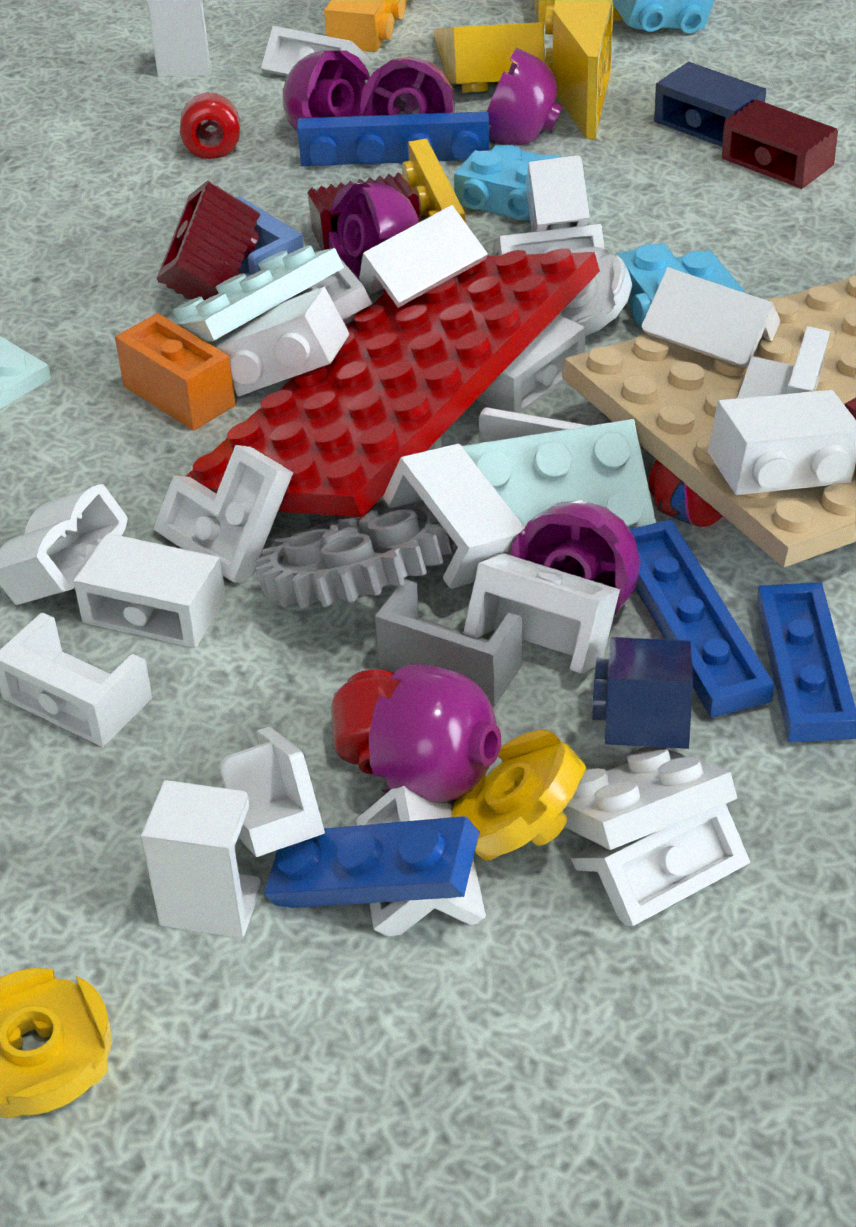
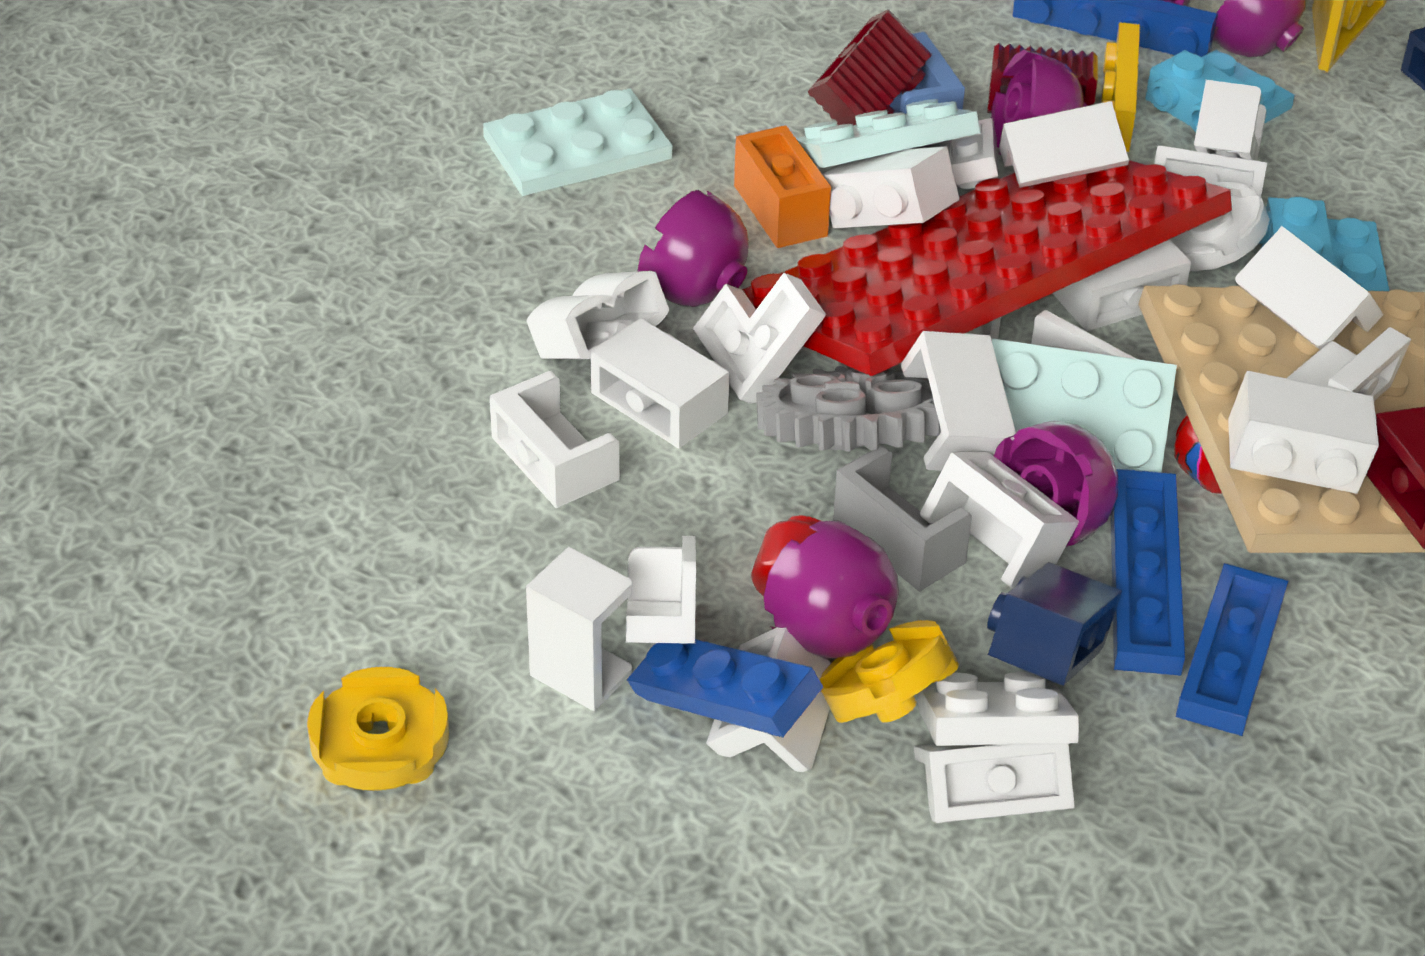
camera: 20 degrees right, 0 degrees up
none -> magenta cylinder [637,190,749,307]

